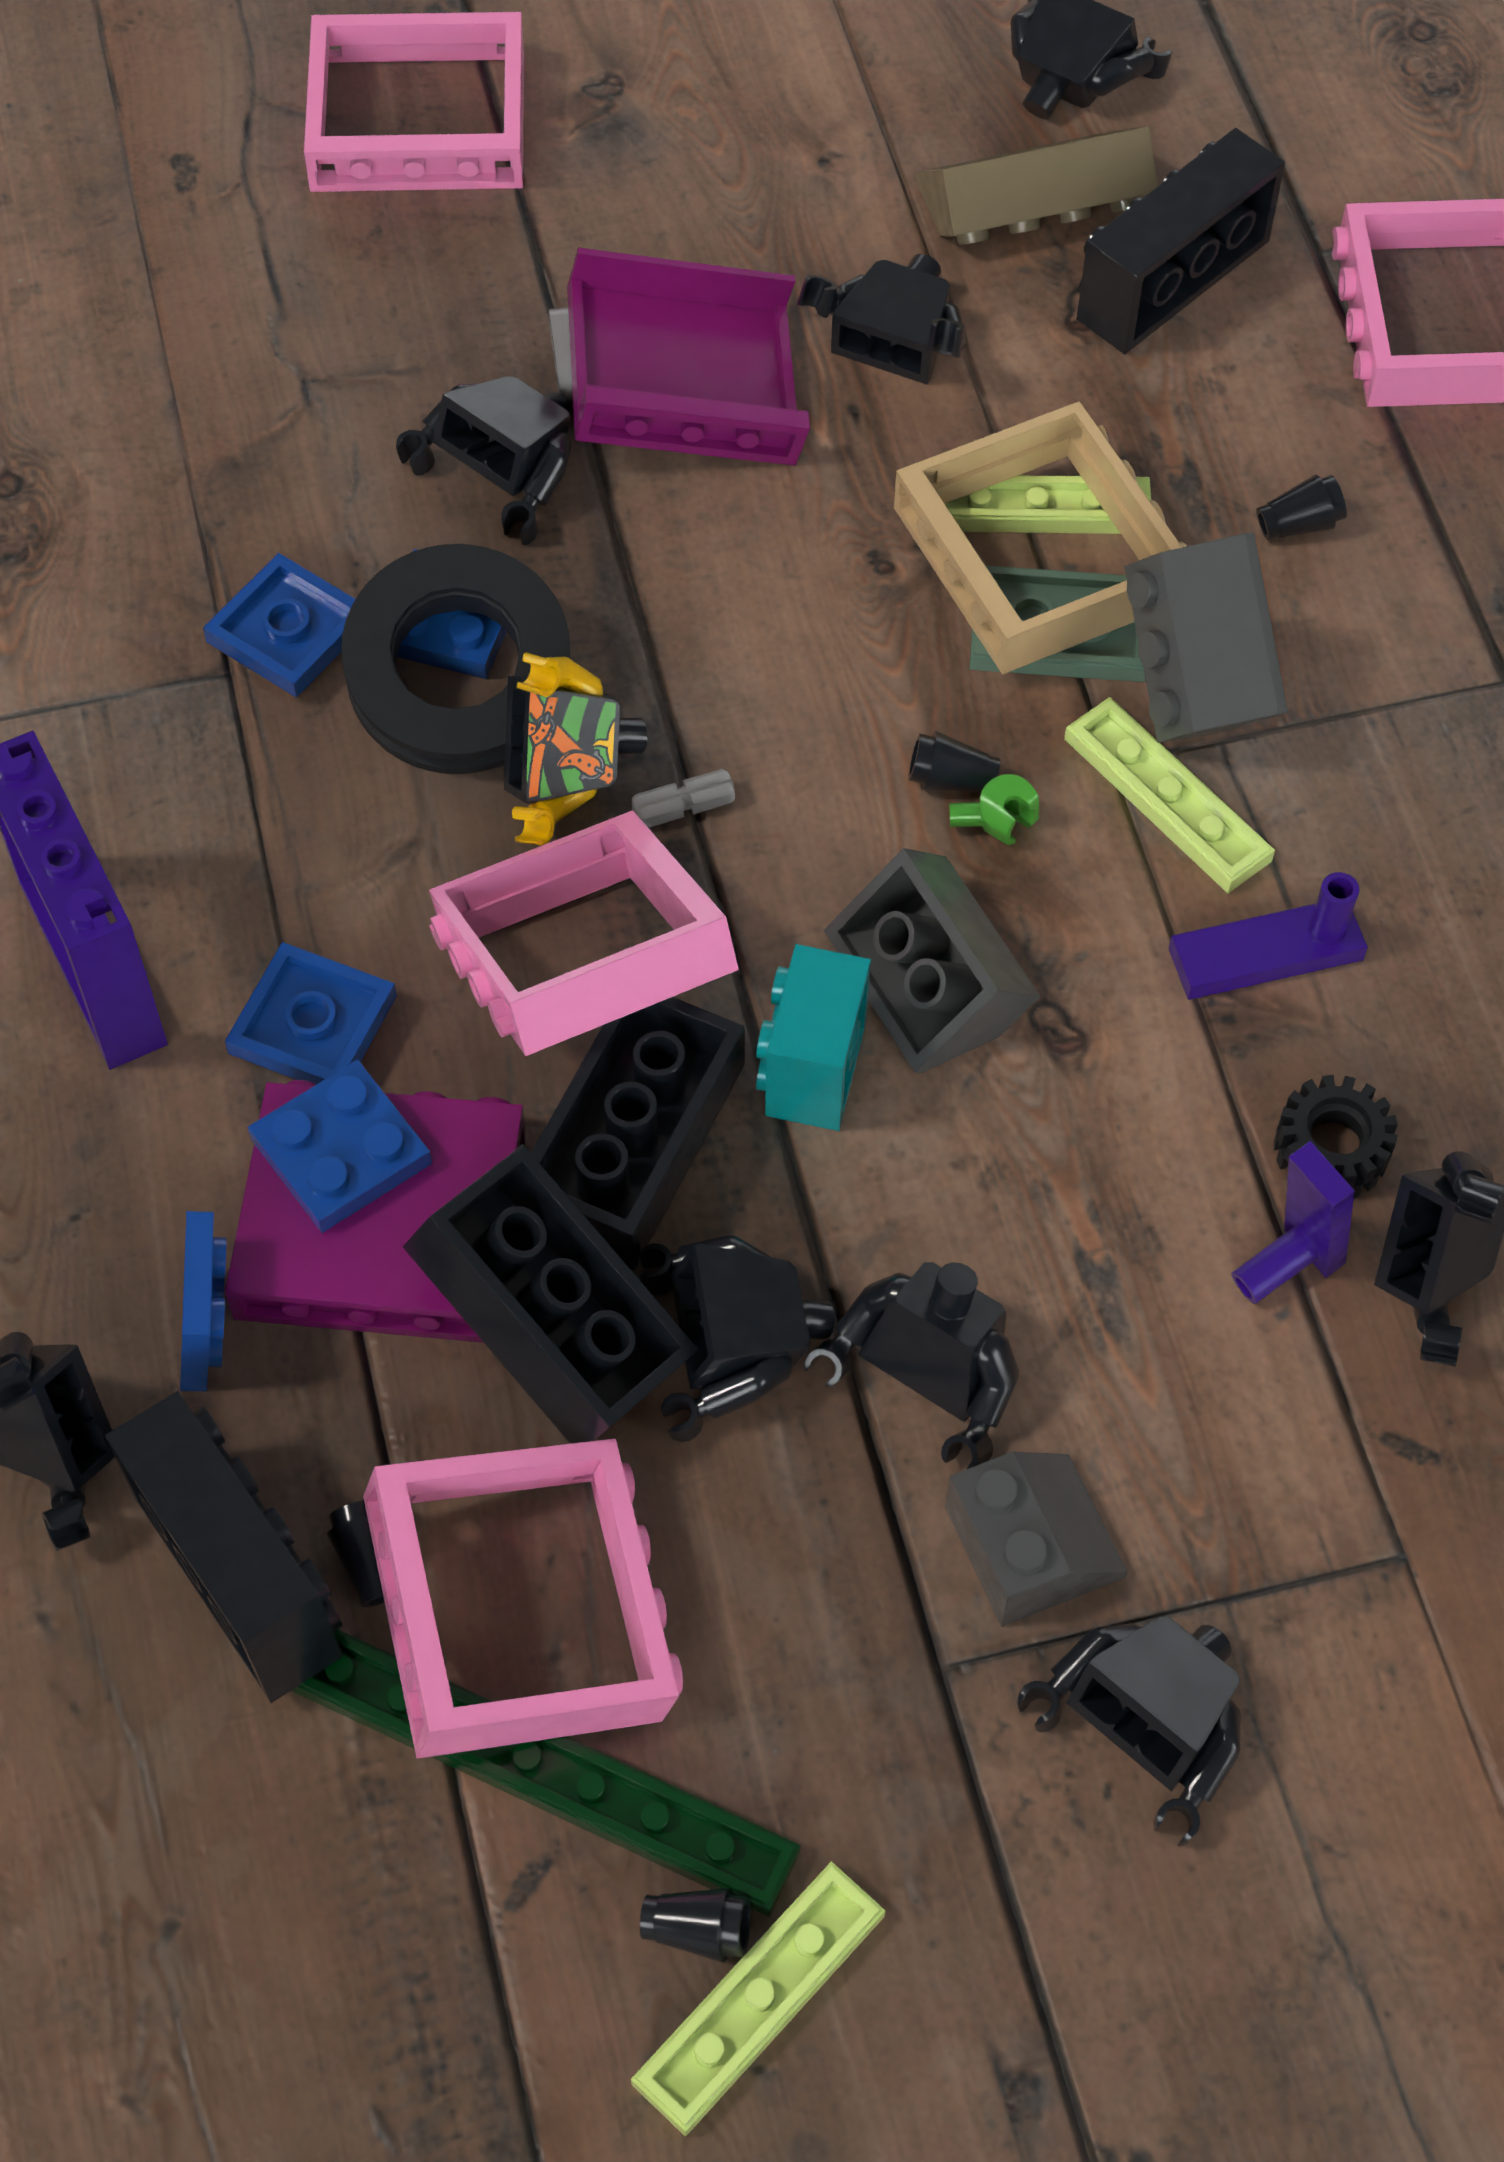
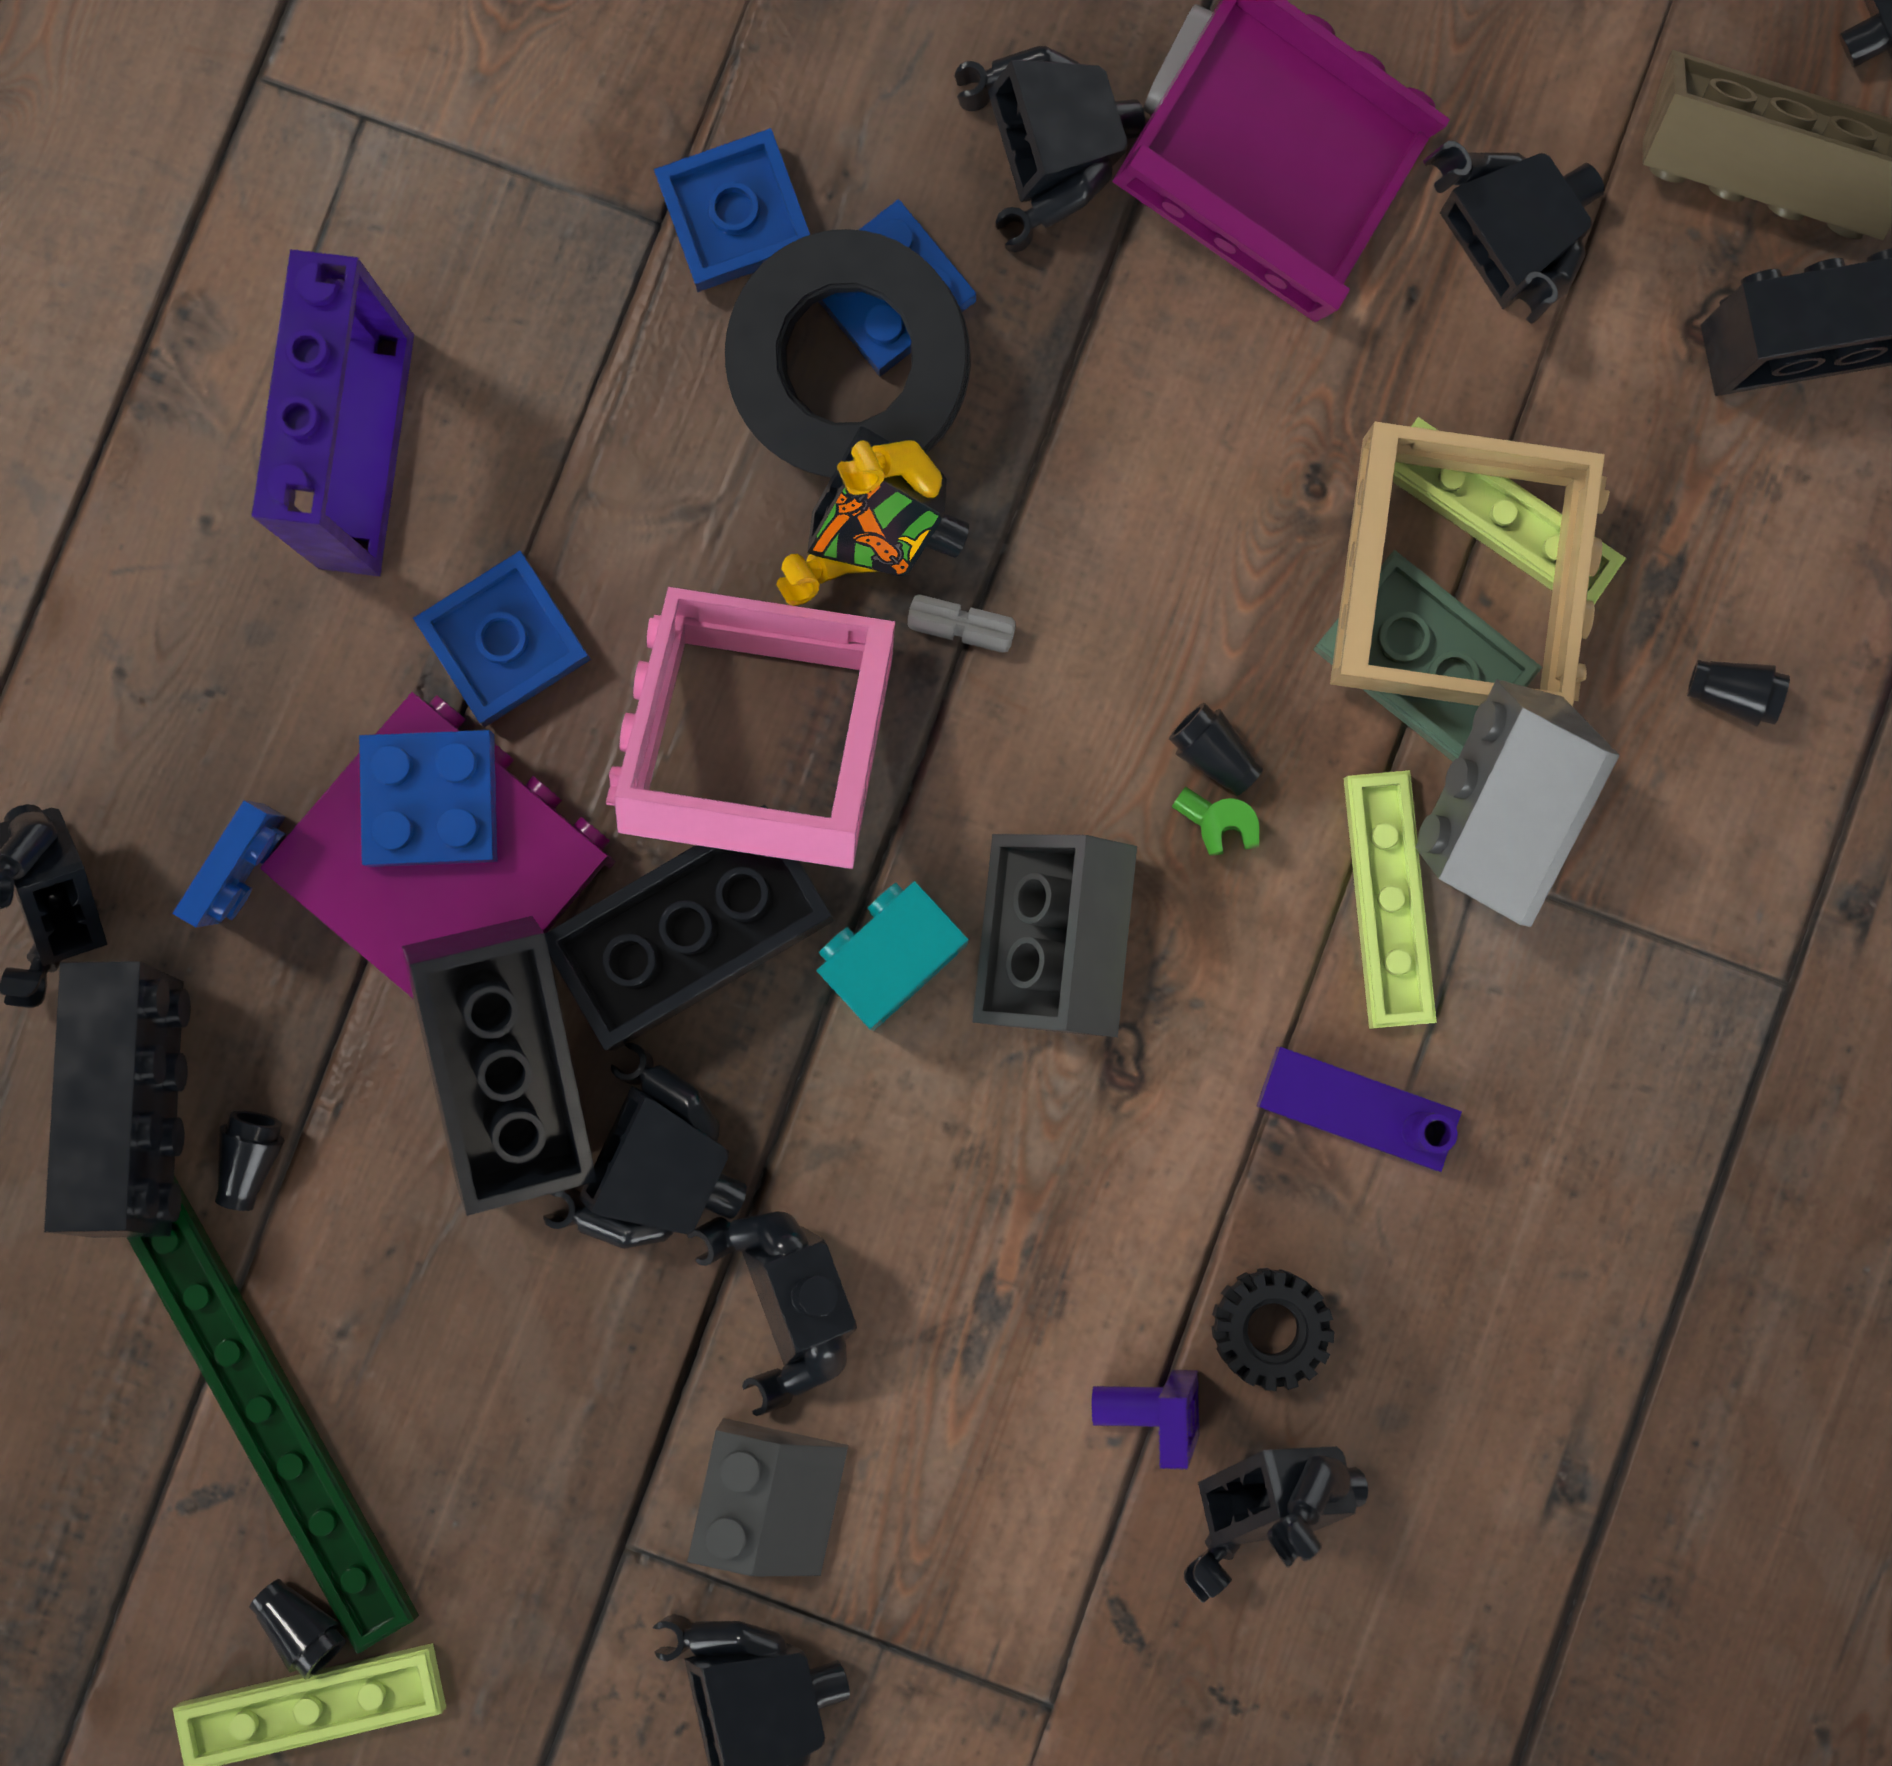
camera: 35 degrees right, 25 degrees up
bright pink window [363,1438,683,1759] -> none

